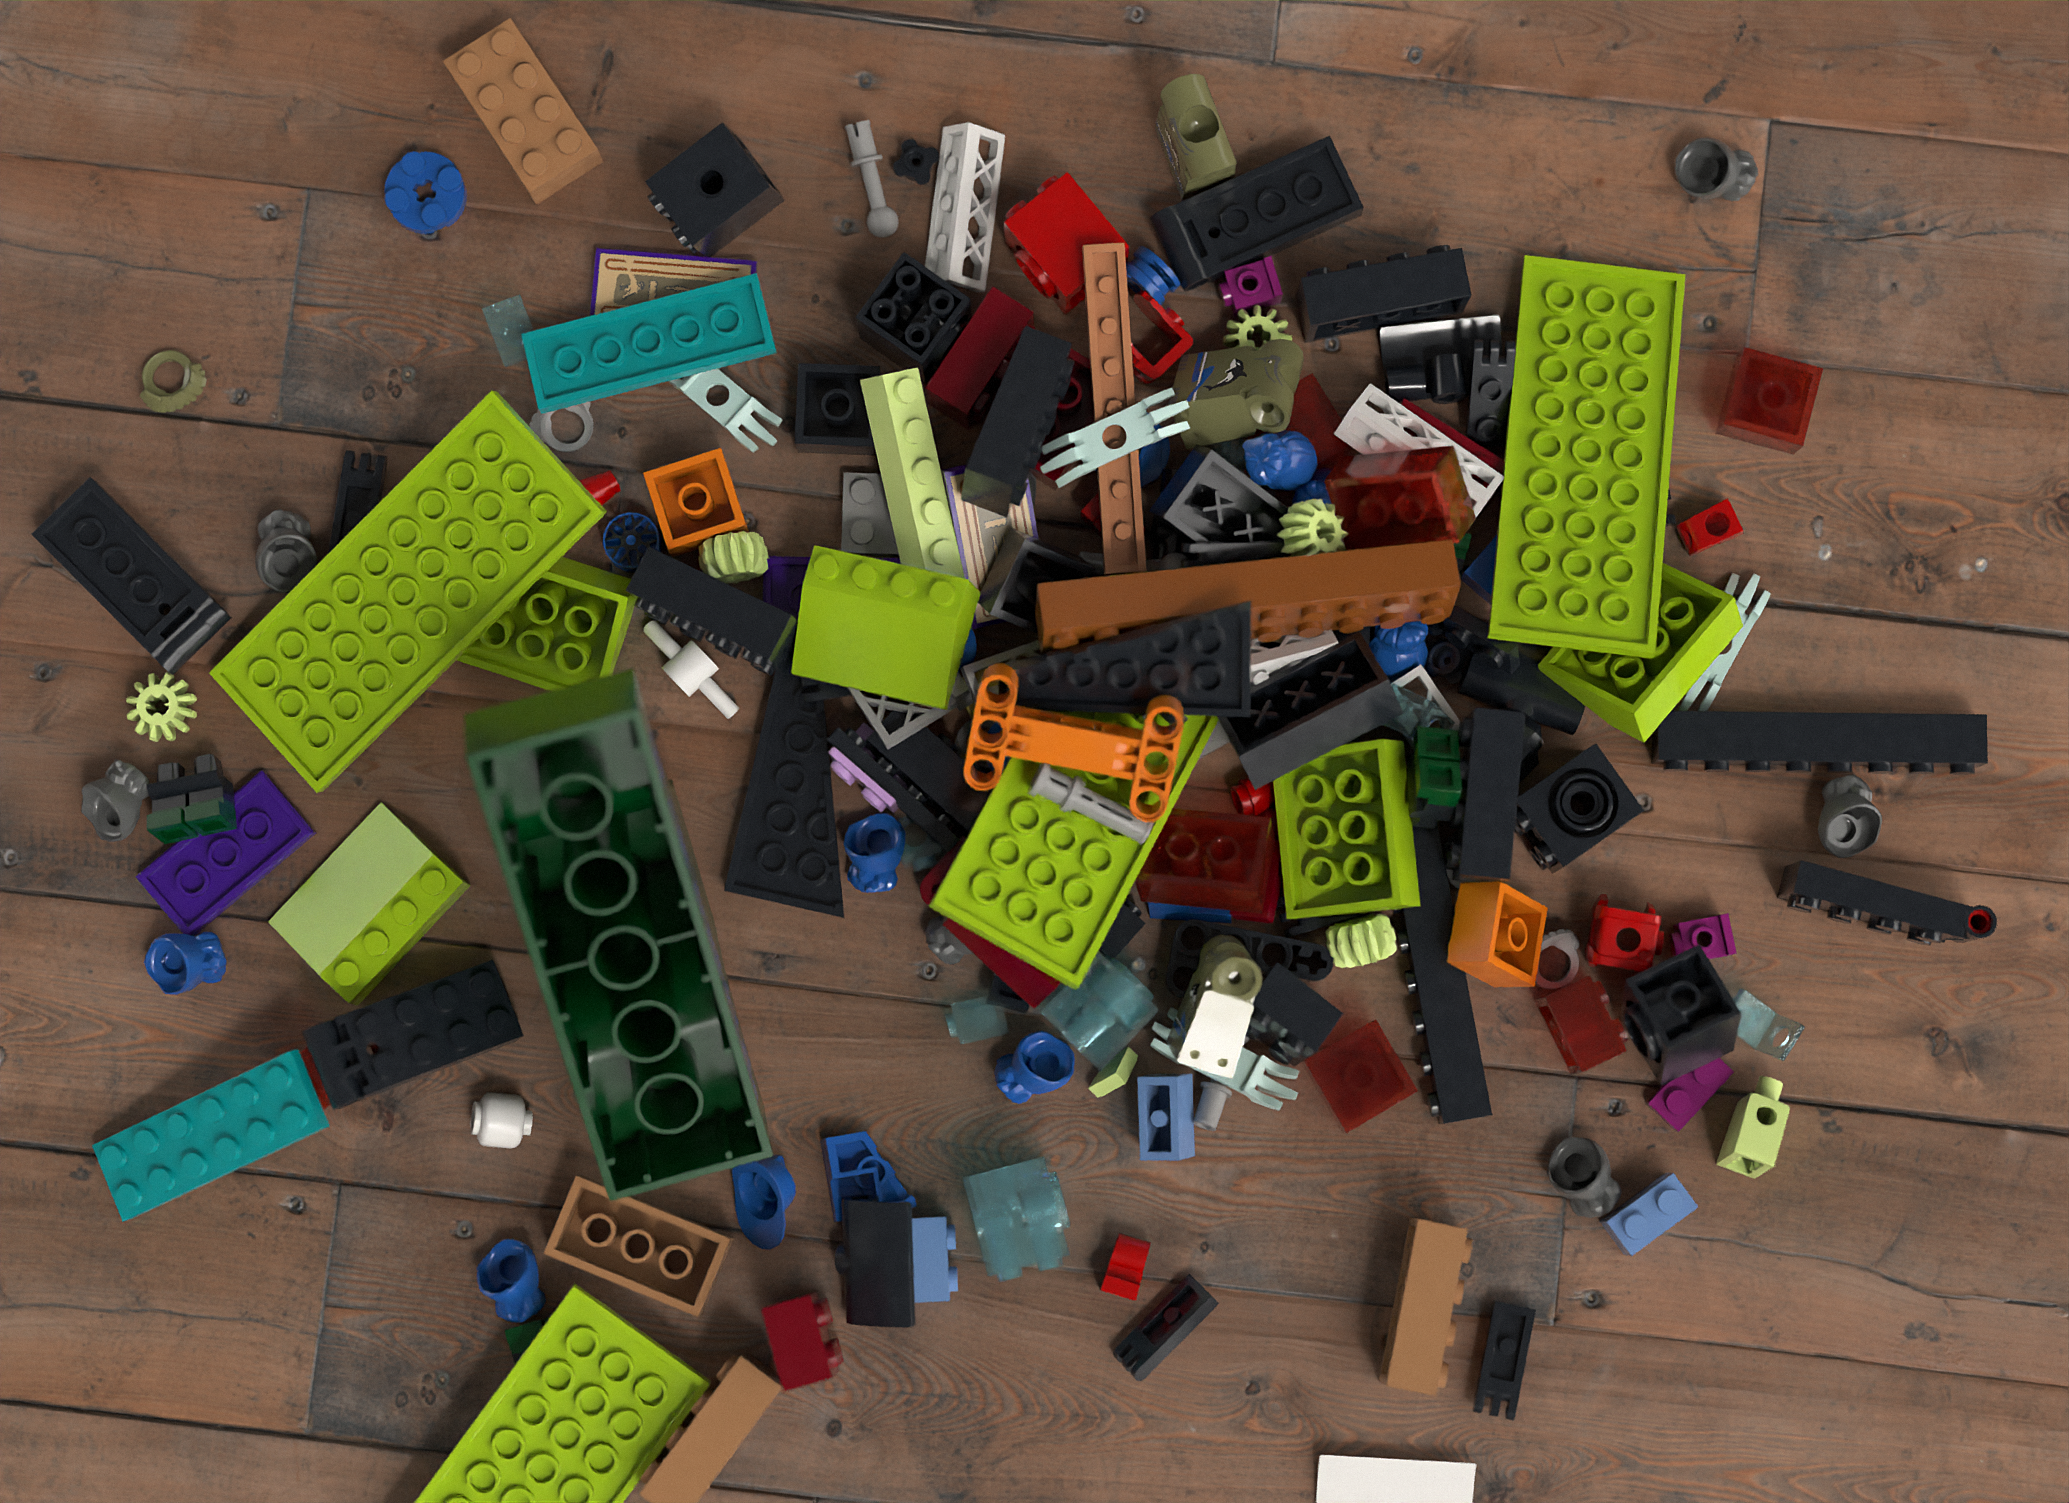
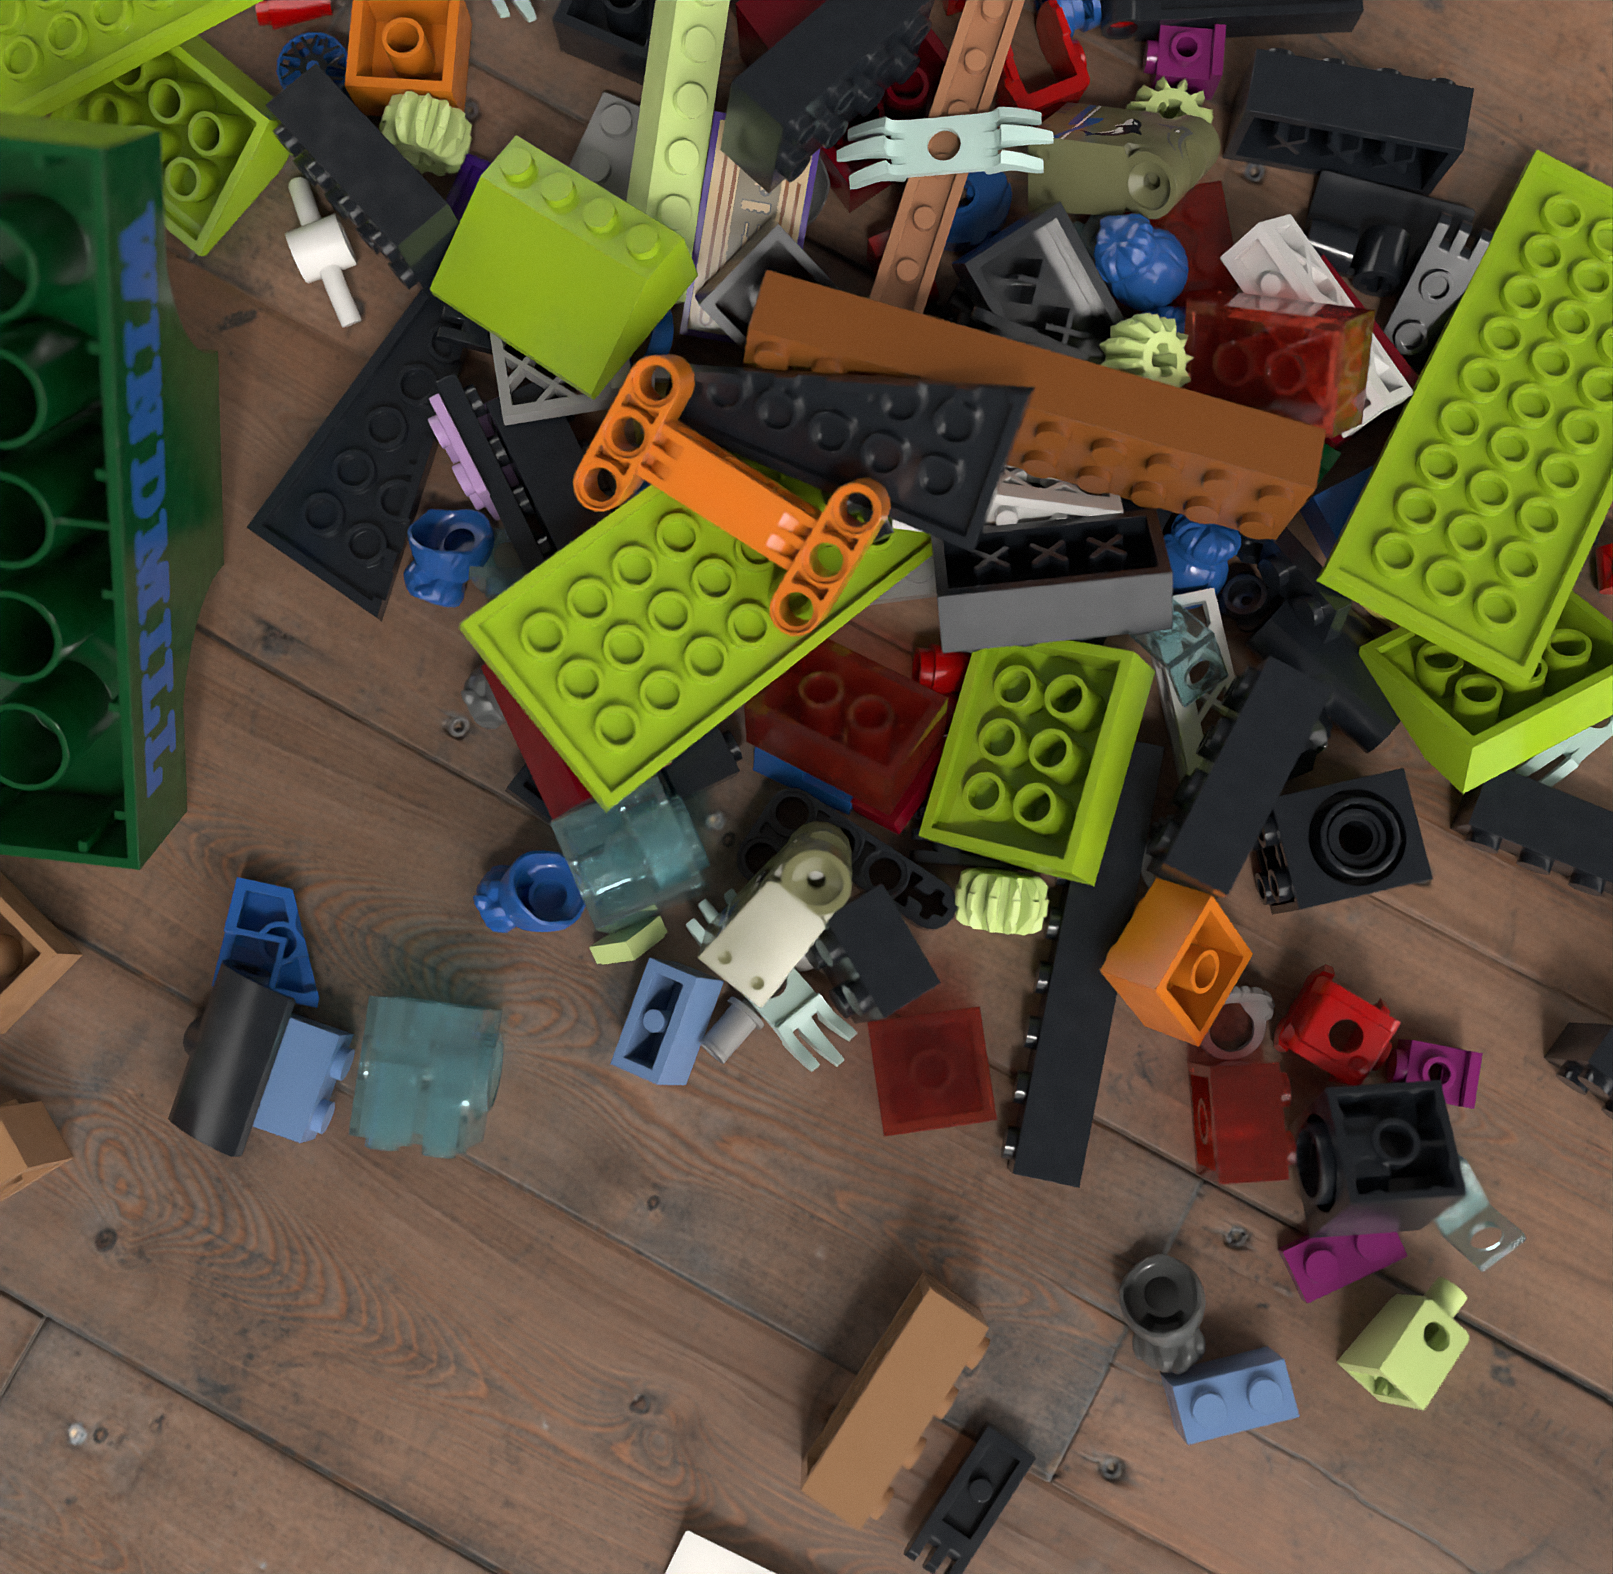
camera: 25 degrees right, 0 degrees up
blue piece [732,1155,796,1250] -> none
dark red brick [761,1291,844,1392] -> none
clear light blue bracket [945,996,1009,1045] -> none
light grey pin [1027,763,1154,845] -> none
red leg [1100,1233,1151,1301] -> none
black hinge [1113,1274,1219,1381] -> none
dark green hips [1406,726,1462,828] -> none

